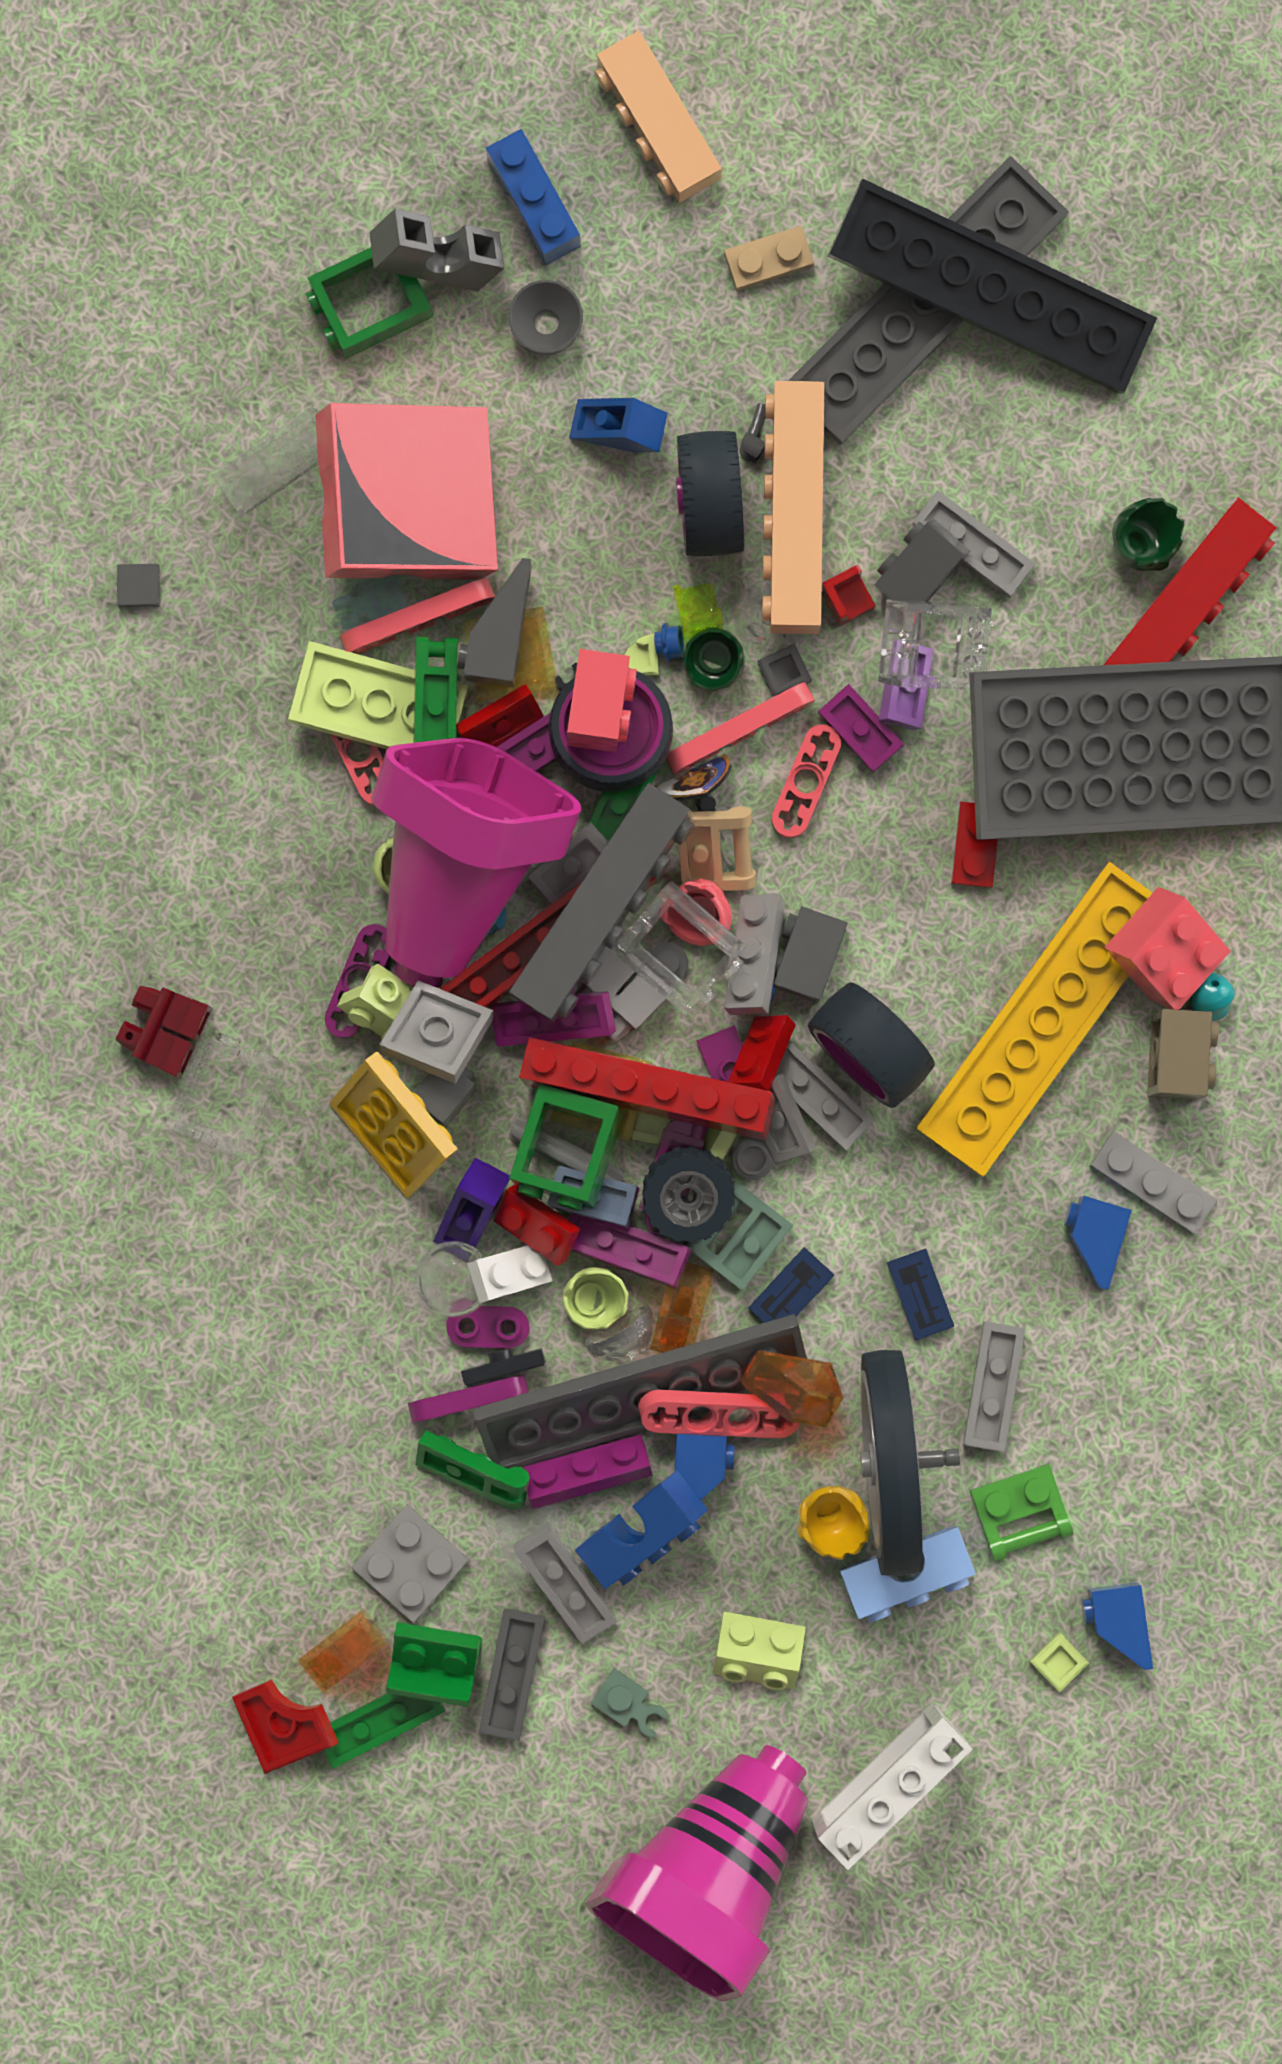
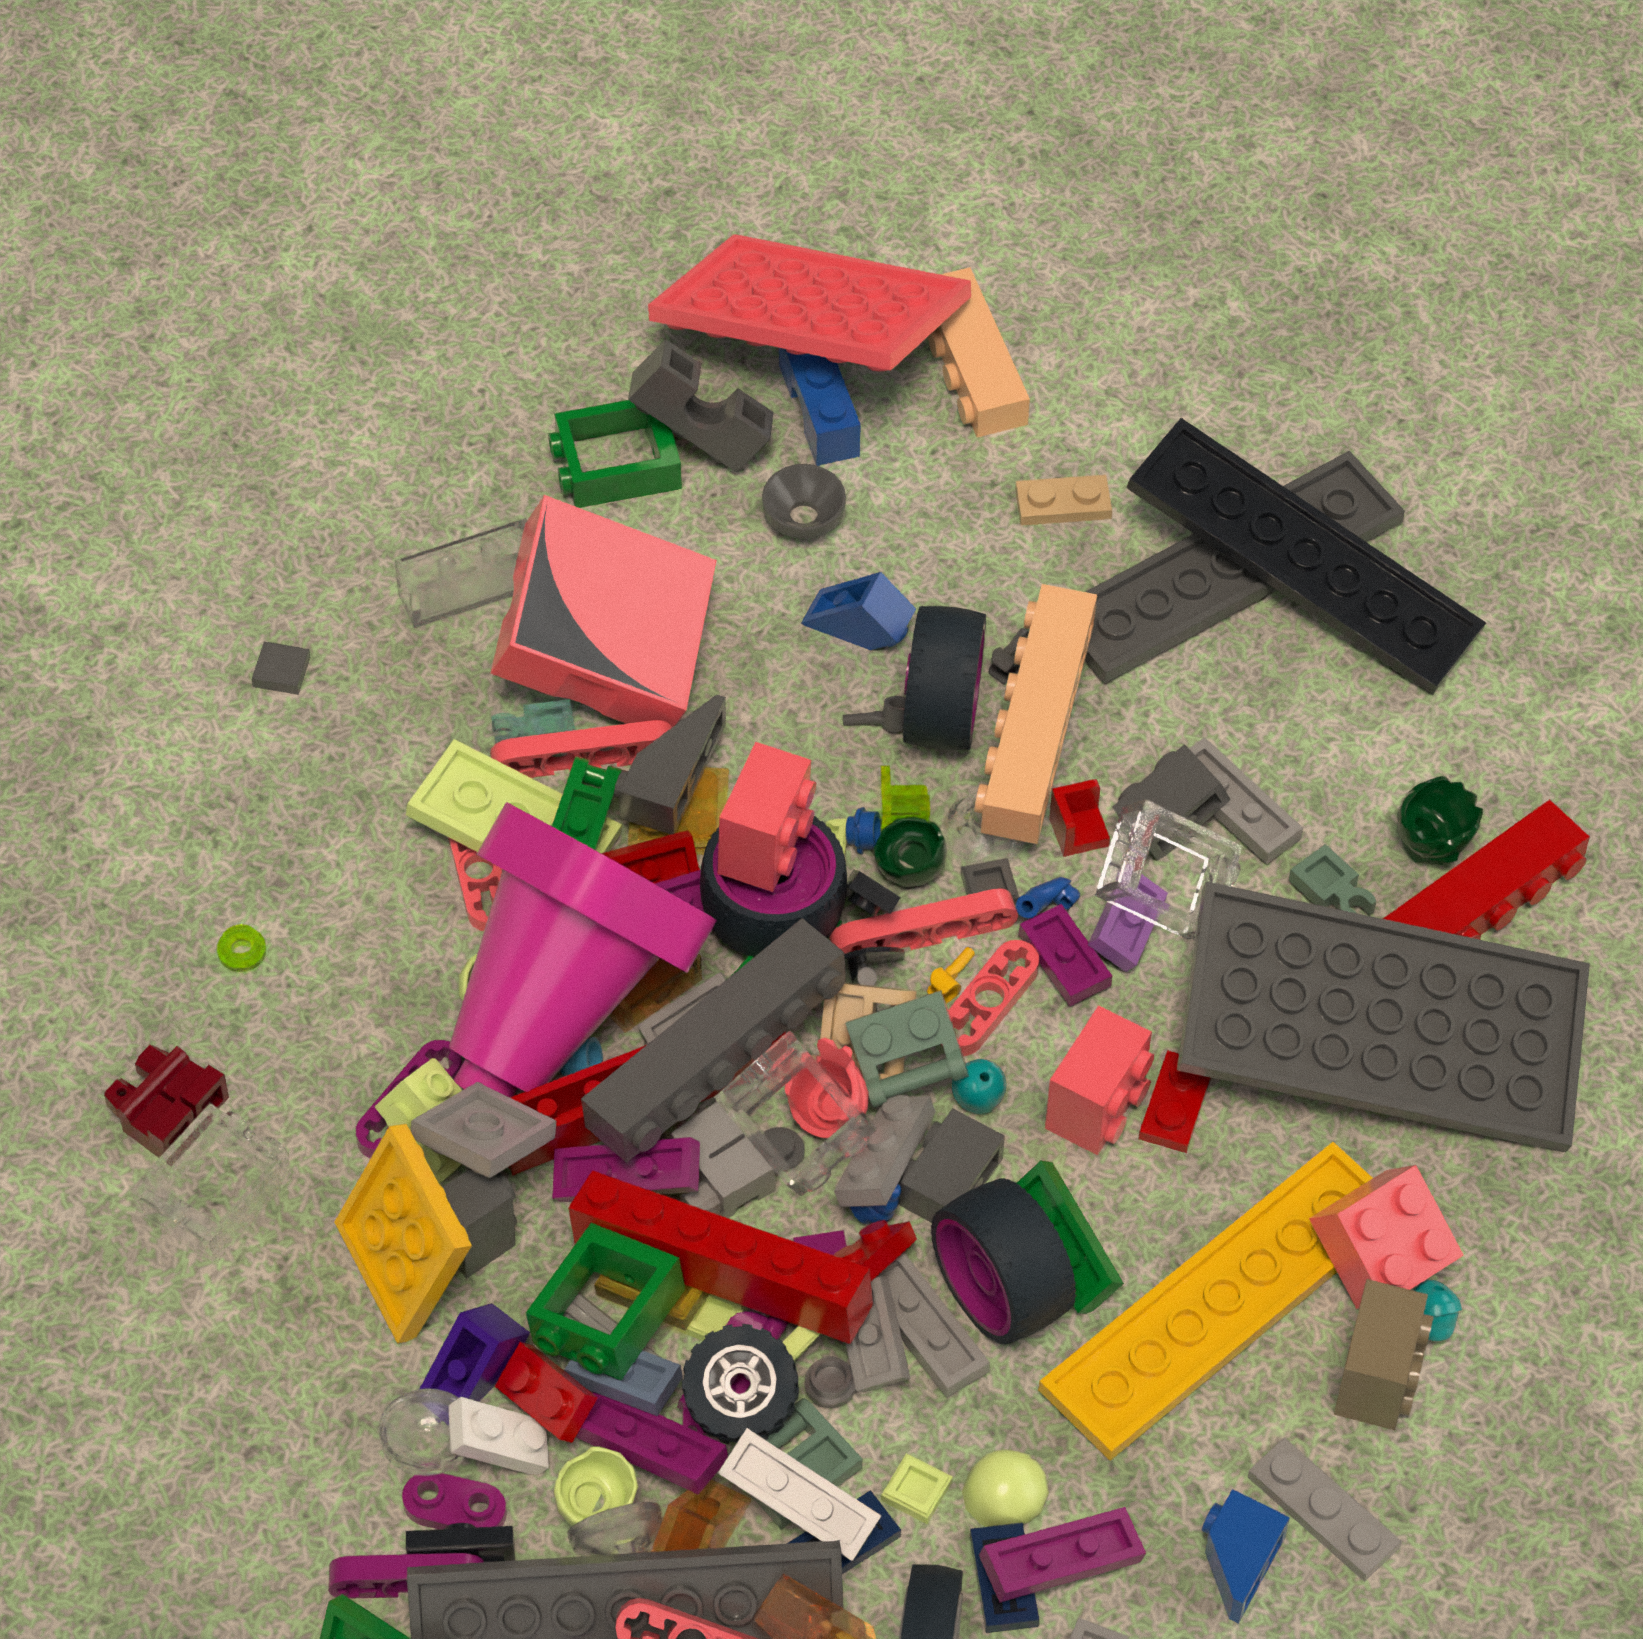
camera: 10 degrees right, 30 degrees down
none -> clear neon green plate [217,924,266,972]
none -> coral plate [648,234,971,372]
none -> plate [718,1428,882,1561]
none -> dark grey hand [843,696,905,733]
none -> sand green plate [845,990,969,1108]
none -> black plate [847,869,901,916]
none -> yellowish green tile [881,1453,953,1524]
none -> yellow hand [927,947,975,1004]
none -> teal piece [952,1059,1007,1115]
none -> yellowish green hair [962,1449,1049,1527]
none -> magenta plate [979,1507,1146,1602]
none -> blue arm [1016,877,1080,918]
none -> green plate [1016,1160,1124,1314]
none -> coral brick [1045,1005,1154,1155]
none -> sand green plate [1289,844,1376,915]

